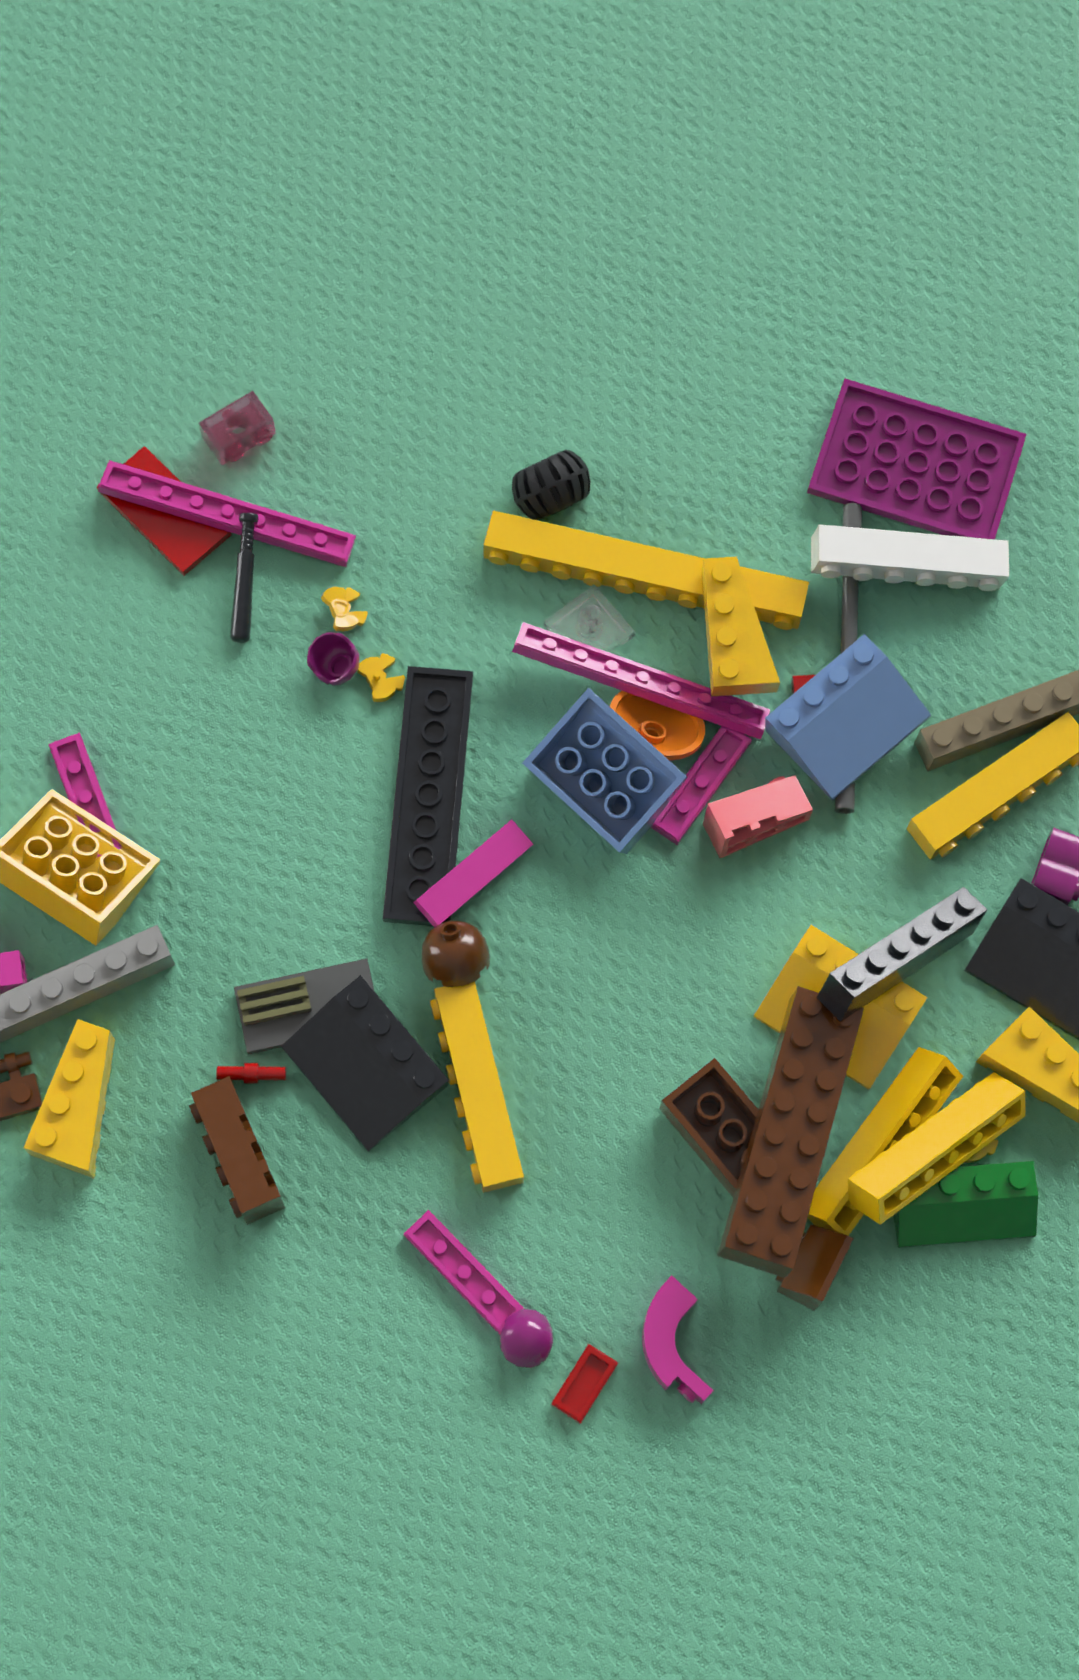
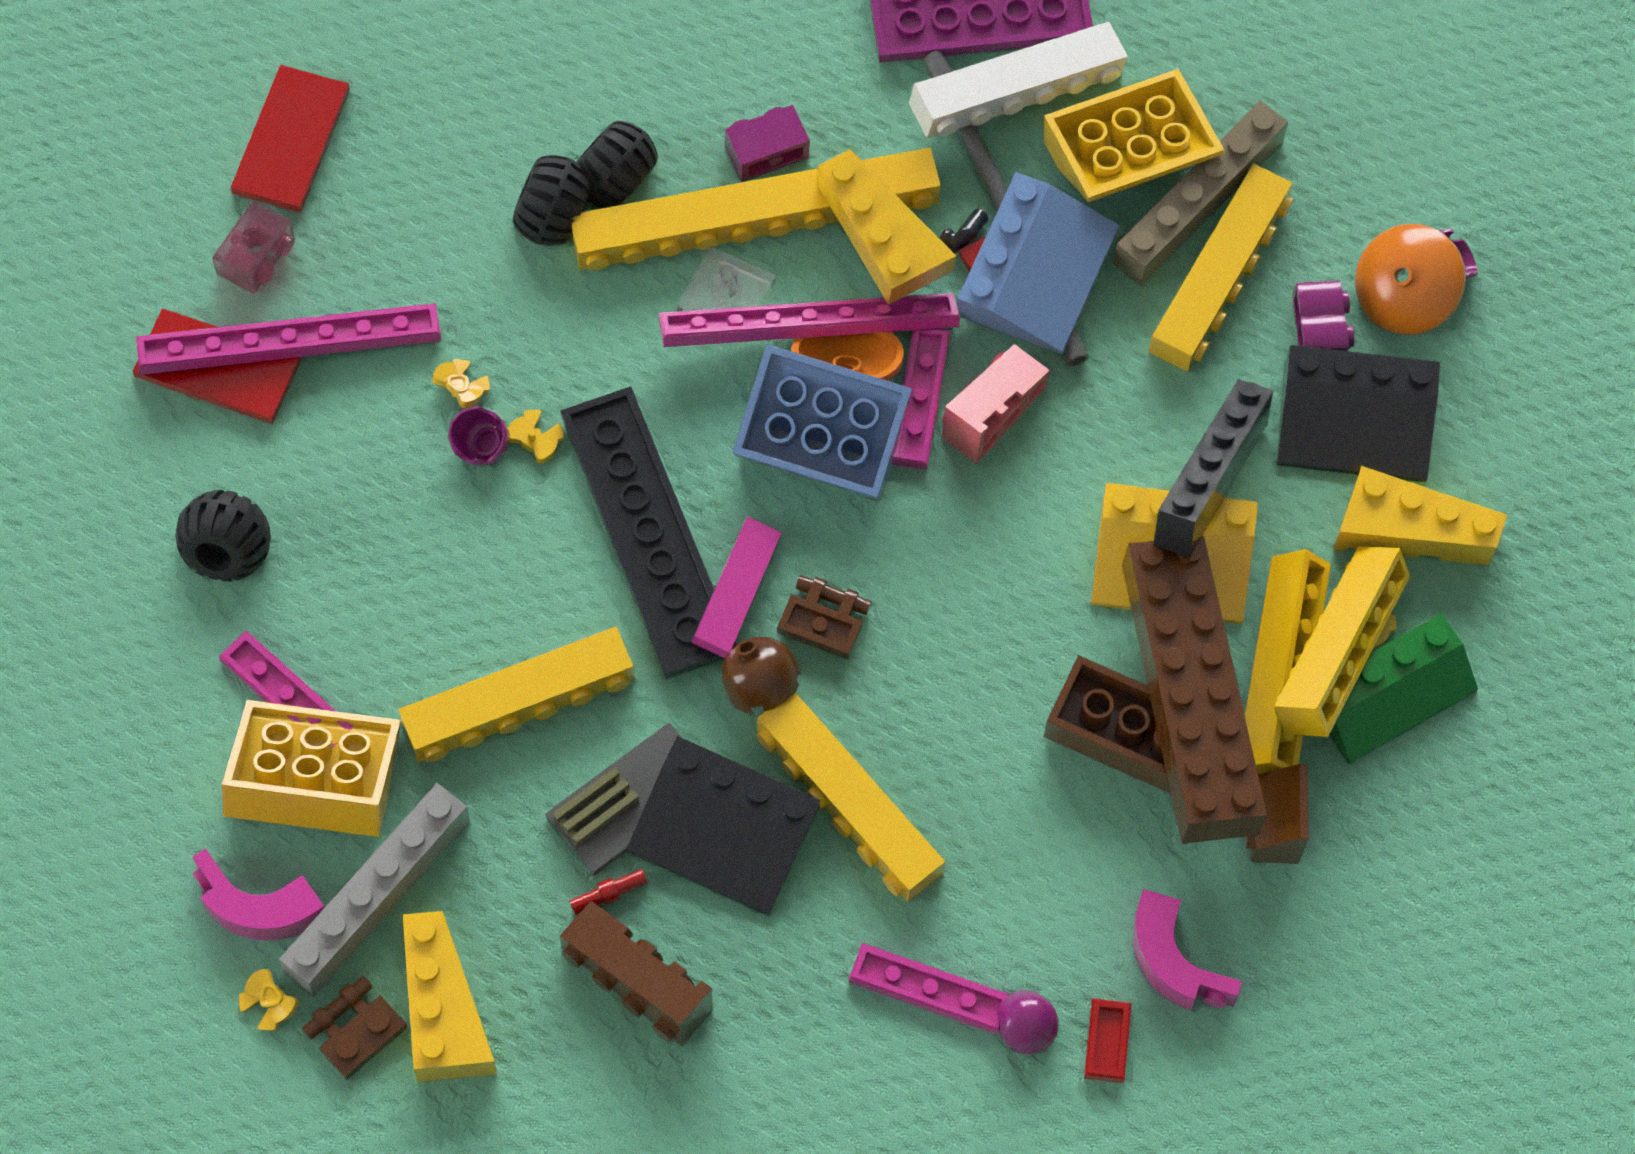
camera: 25 degrees left, 5 degrees down
black piece [230,513,259,643] -> none
none -> black wheel [175,490,271,582]
none -> red tile [230,64,350,213]
none -> yellow brick [398,626,635,763]
none -> black wheel [513,155,590,246]
none -> magenta brick [725,105,810,182]
none -> reddish brown plate [777,575,872,659]
none -> black arm [939,209,988,253]
none -> yellow slope [1044,69,1224,202]

